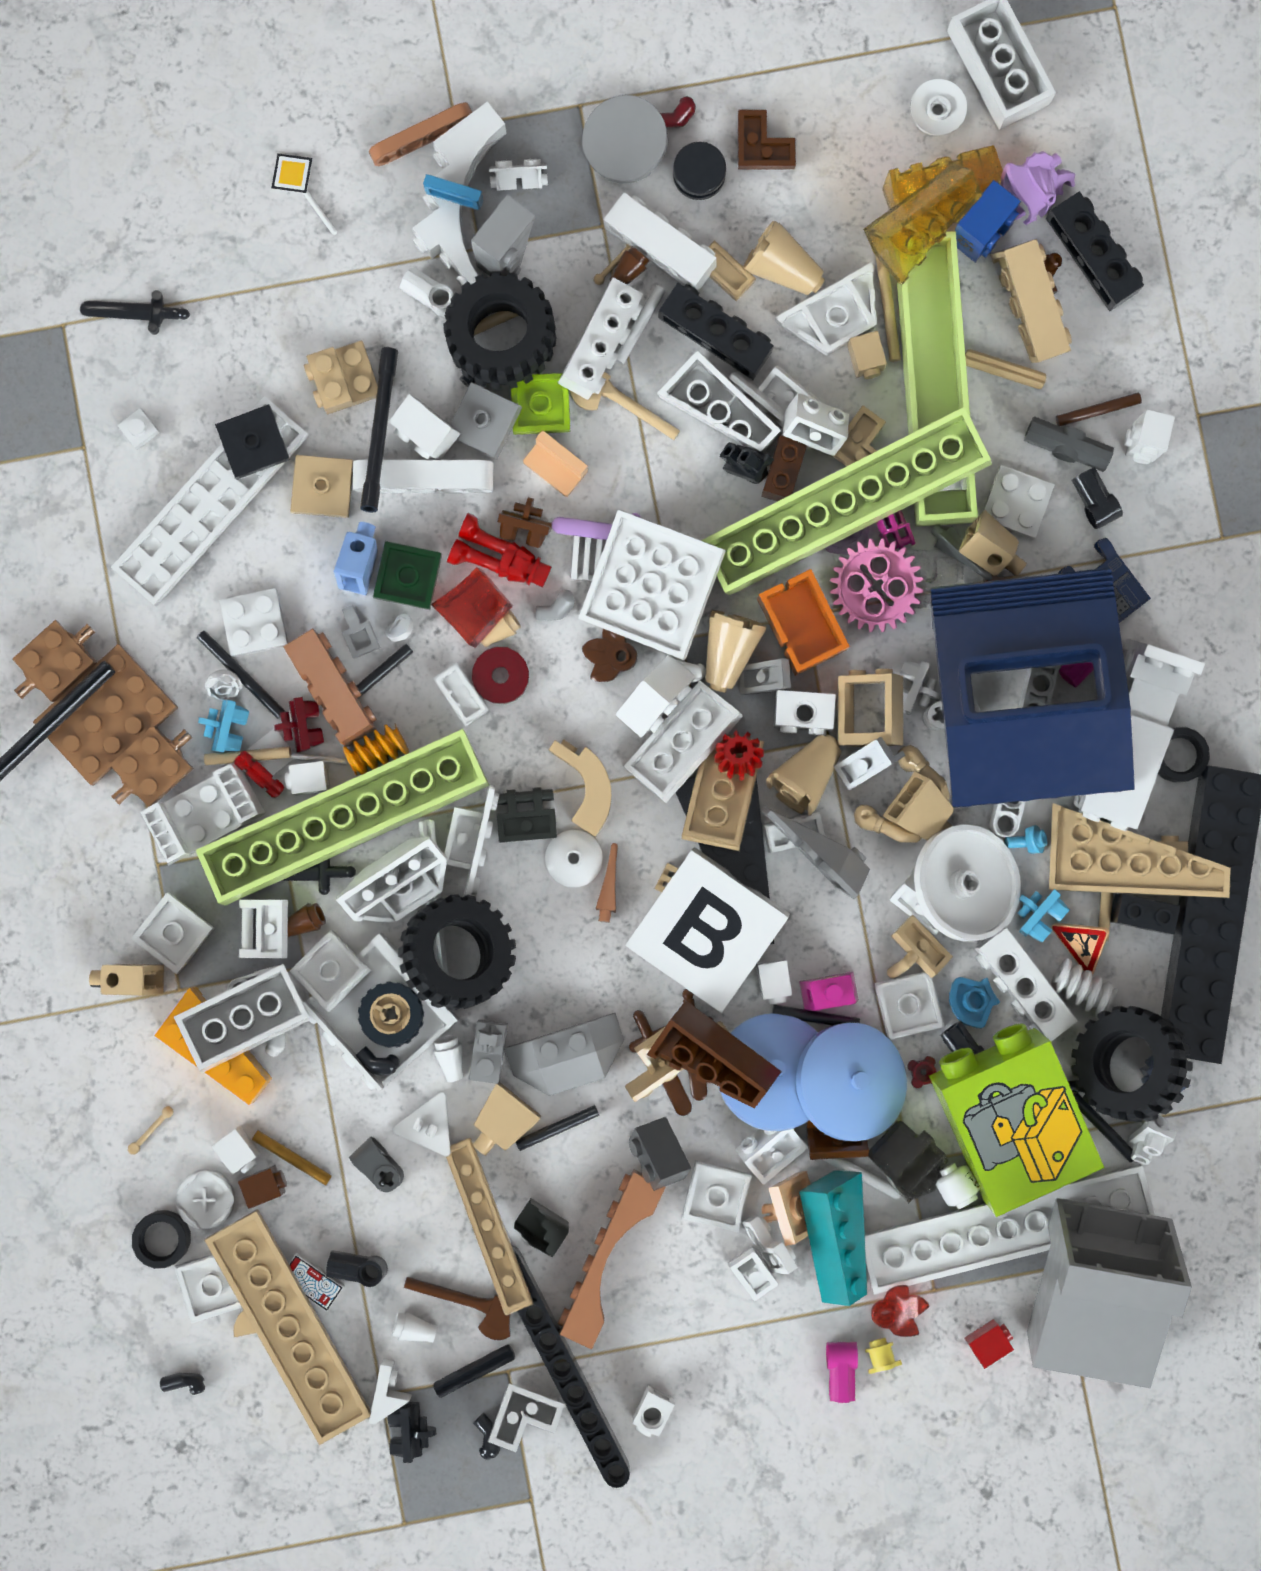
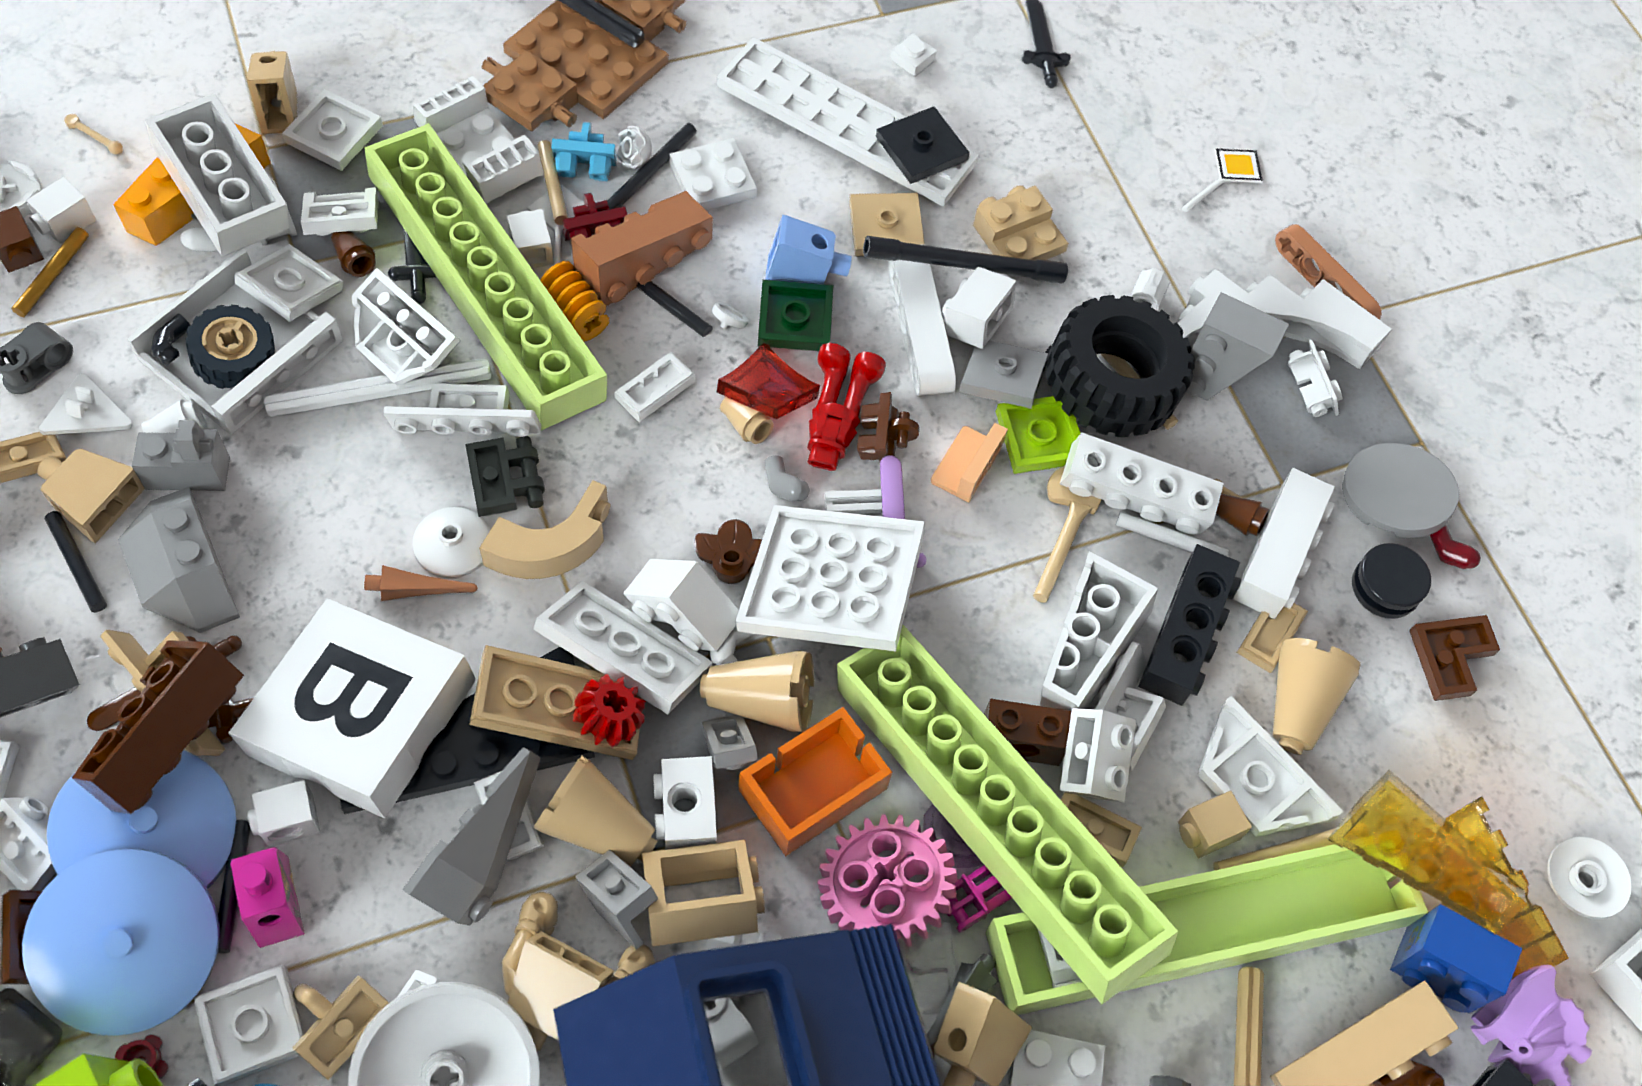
camera: 75 degrees right, 25 degrees down
red axle [234,751,285,798] -> none
light grey plate [342,605,380,659] -> none
black tyre [398,894,516,1010] -> none
dark azure tile [423,174,483,210] -> none
dark red tile [472,647,529,704] -> none
black hips [720,442,774,484] -> none

